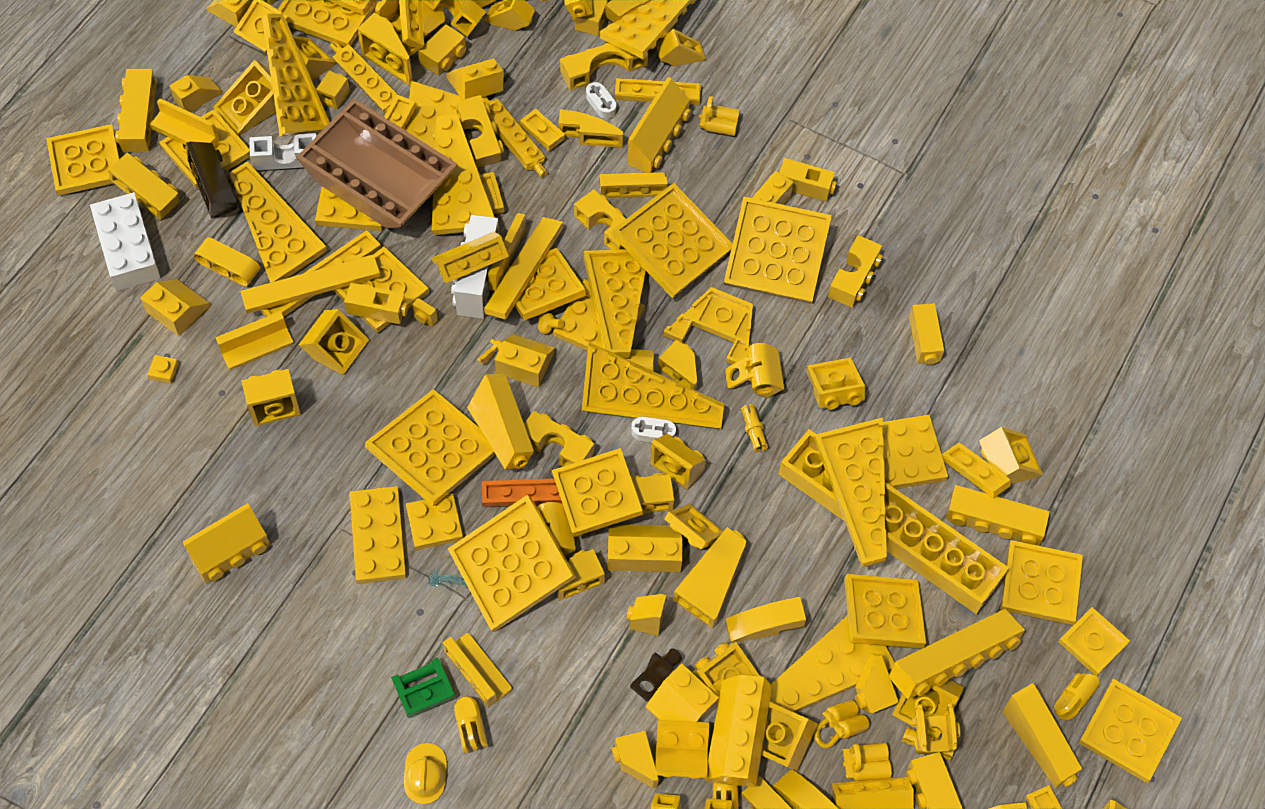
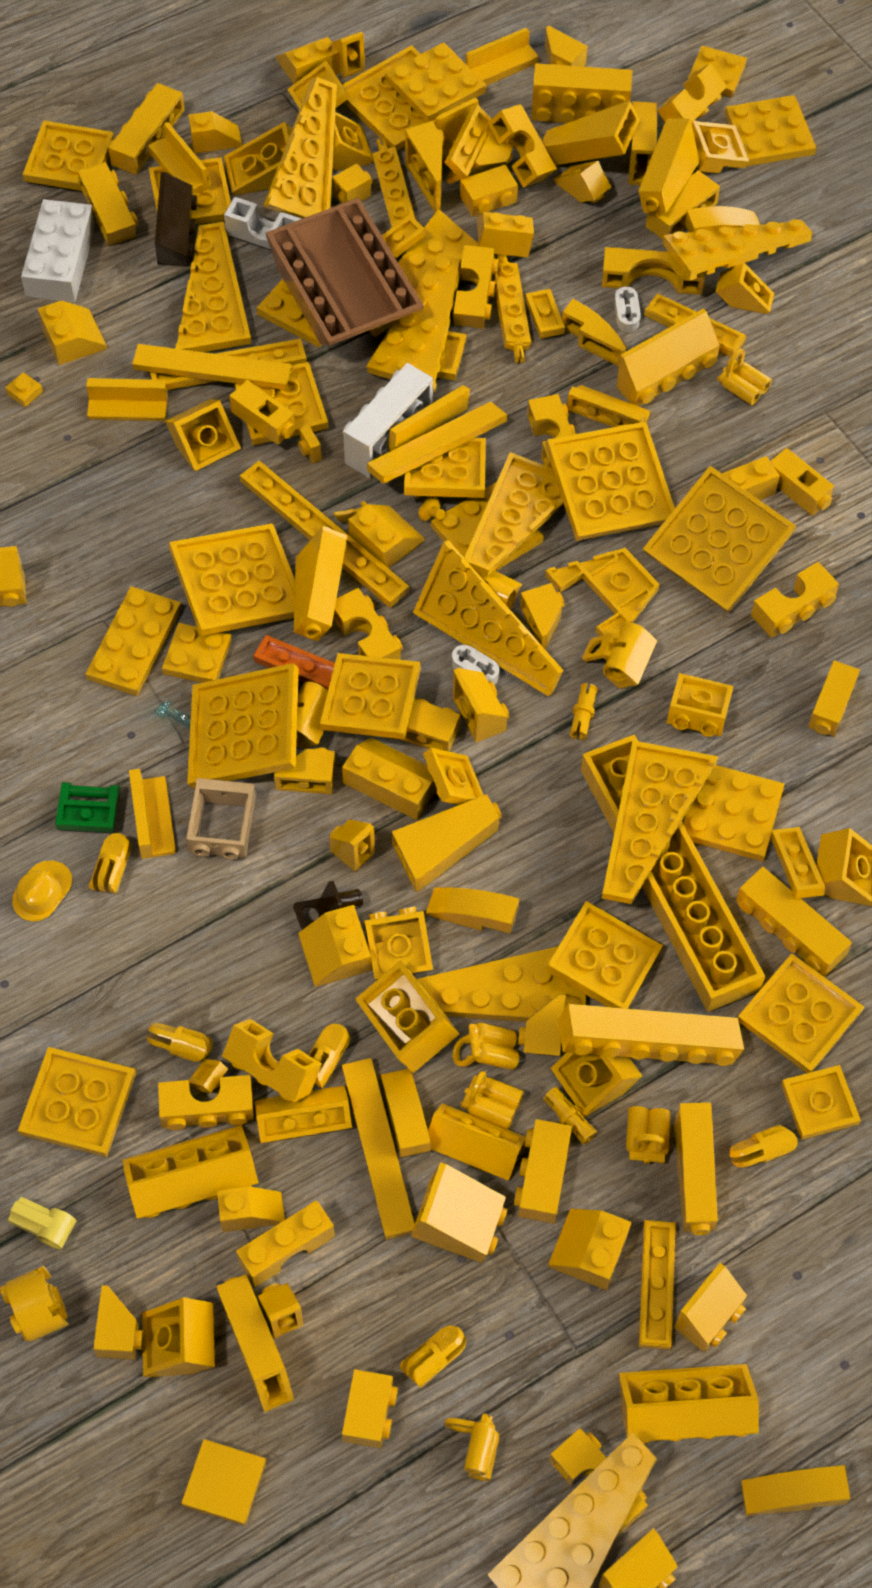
camera: 30 degrees right, 0 degrees up
yellow beam [193,237,261,287] -> none
yellow brick [241,369,301,427] -> none
yellow panel [432,232,509,283] -> none
yellow slope [611,731,659,788] -> none
yellow bracket [655,720,709,779] -> none
yellow slope [705,675,772,787] -> none
yellow piece [912,704,960,754] -> none
yellow plate [1078,679,1182,783] -> none
none -> tan window [186,778,256,860]
none -> yellow plate [240,460,410,608]
none -> yellow piece [626,1106,671,1165]

